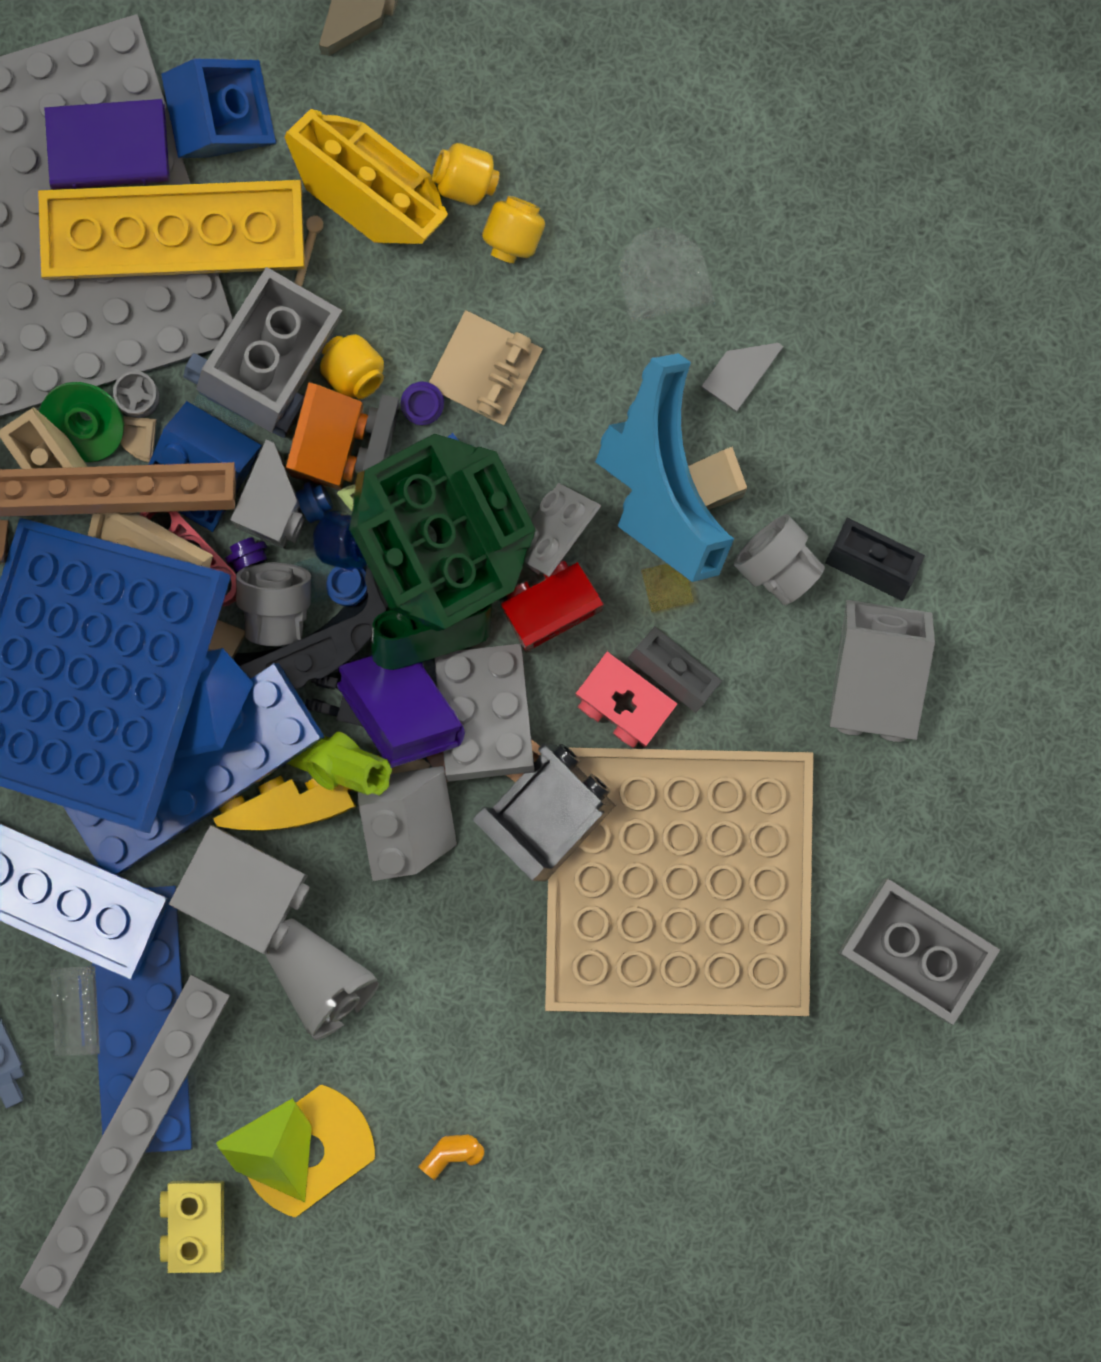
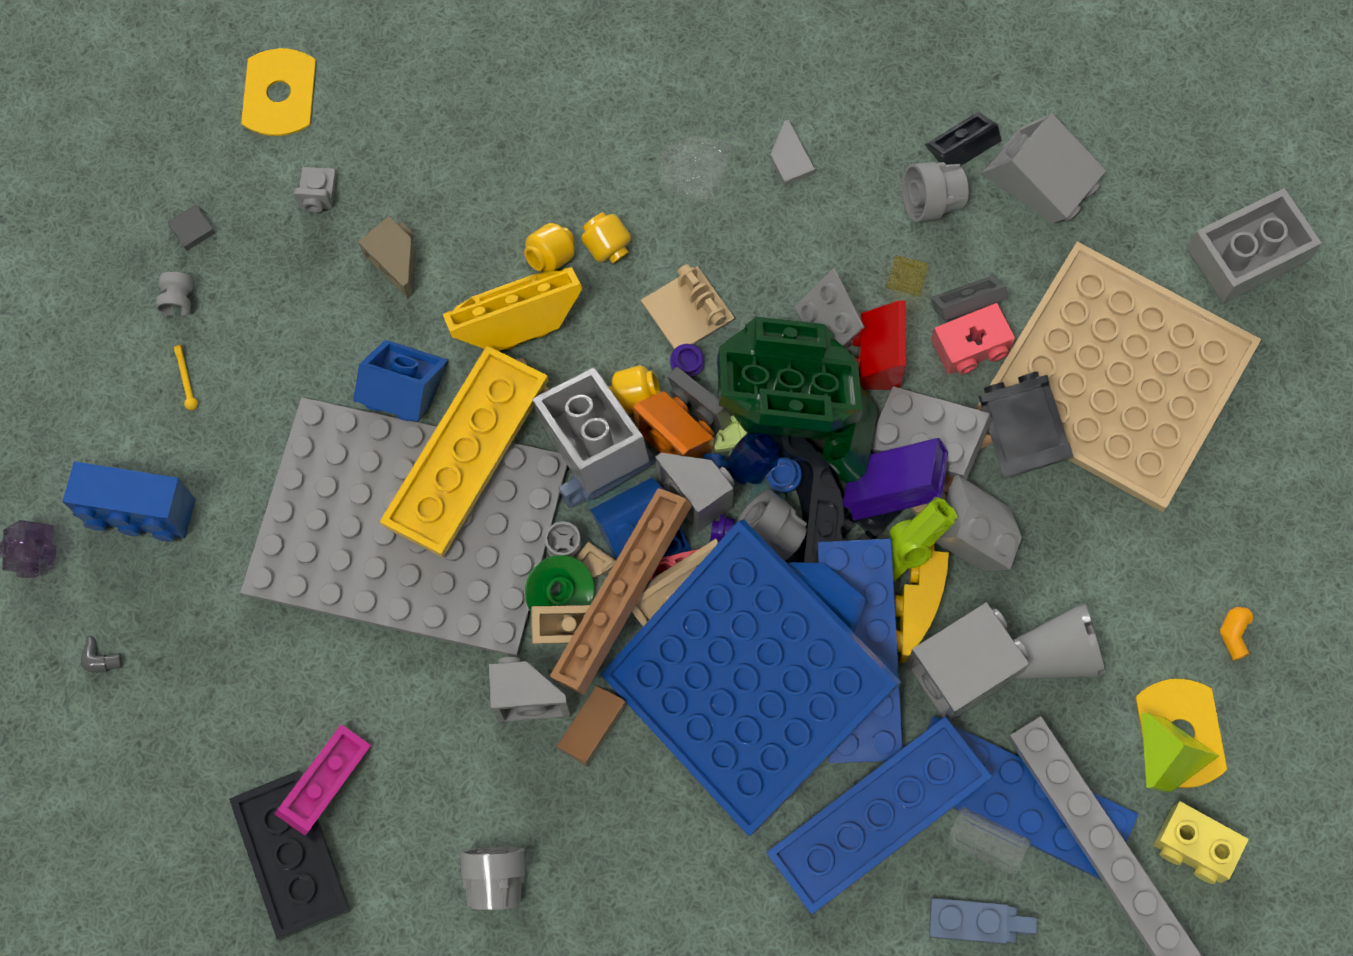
camera: 55 degrees left, 15 degrees down
dark purple piece [44,99,170,190] -> none
dark azure arch [595,353,734,582] -> none
tan slope [688,447,747,510] -> none

